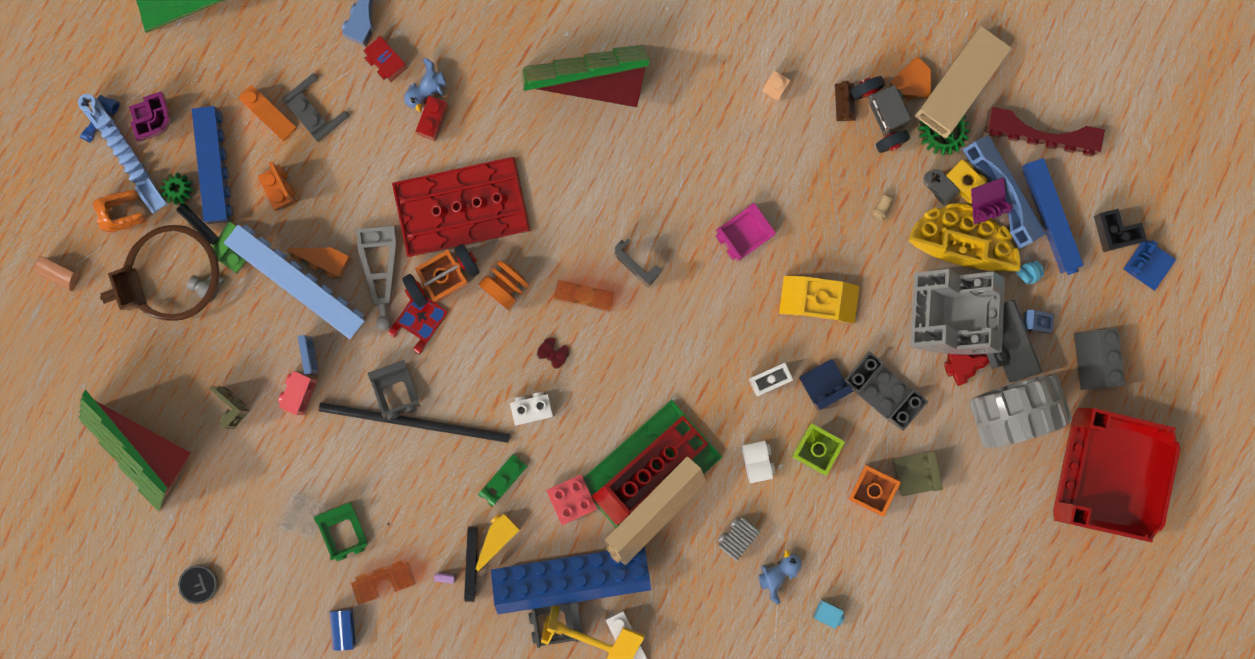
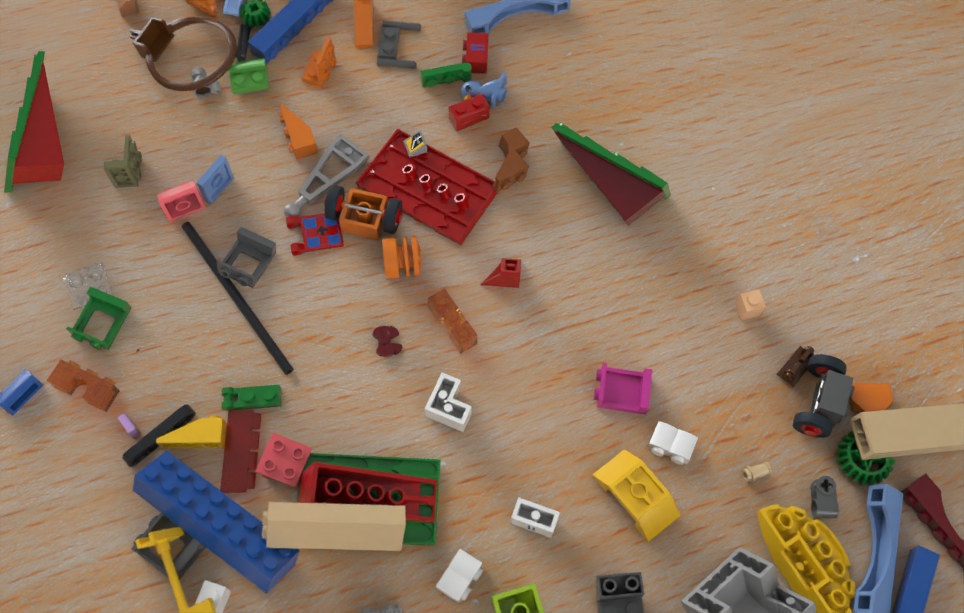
camera: 45 degrees right, 20 degrees down
light blue brick [224,224,365,339] -> none
white brick [510,392,553,426] -> none
dark grey window [614,239,662,287] -> none
dark blue bracket [799,359,854,411] -> none
yellow brick [946,160,988,204] -> none
magenta hinge [971,177,1013,224] -> none
none -> clear red windscreen [220,410,262,493]
none -> slope [403,131,427,158]
none -> green plate [420,62,471,87]
none -> white brick [425,373,472,432]
none -> red slope [480,258,521,288]
none -> dark orange arch [493,128,530,193]
none -> white brick [648,421,698,465]

